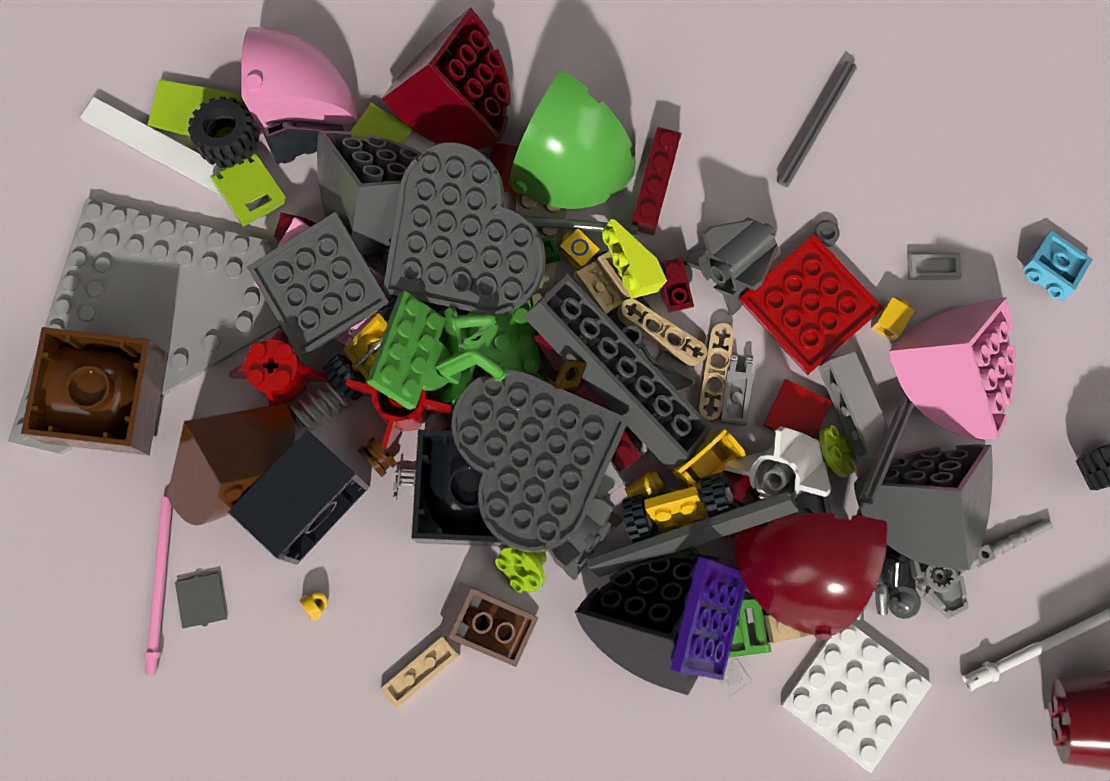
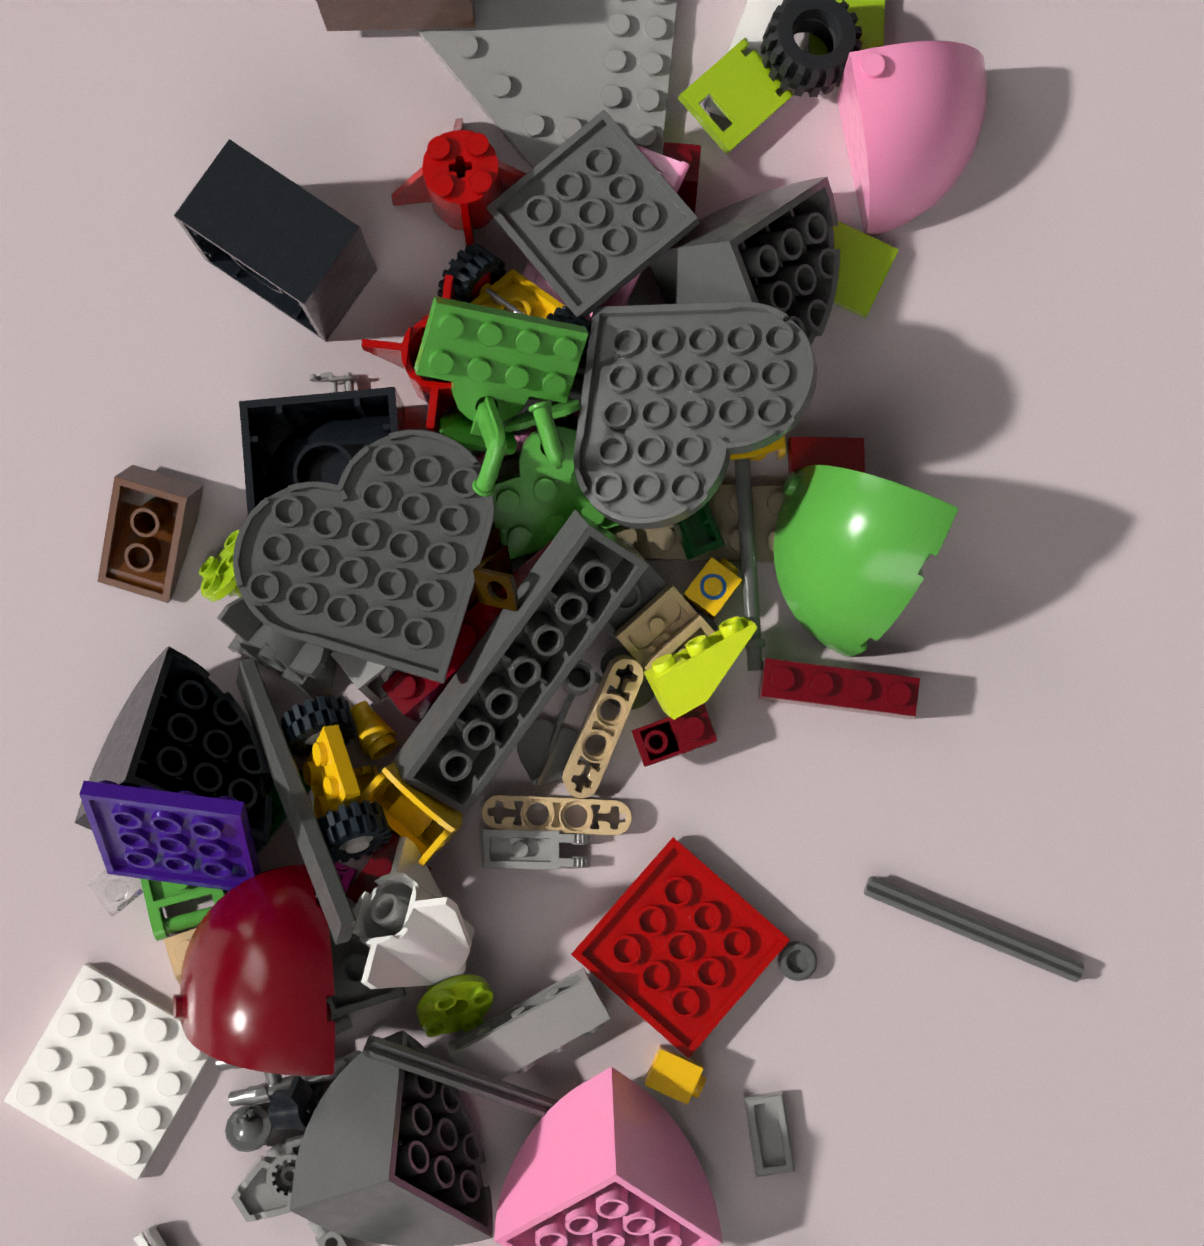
camera: 90 degrees right, 5 degrees up
bright pink bar [144,496,172,675] -> none
reddish brown brick [167,403,295,525] -> none
dark grey piece [175,573,227,629] -> none
black slope [262,120,345,164] -> none
light grey piece [289,382,350,431] -> none
yellow tile [299,592,328,621] -> none
reddish brown wheel [358,436,398,477] -> none
tan tile [380,634,460,709] -> none
dark red brick [381,7,511,149] -> none
dark grey brick [683,217,781,315] -> none
red tile [763,379,832,439] -> none

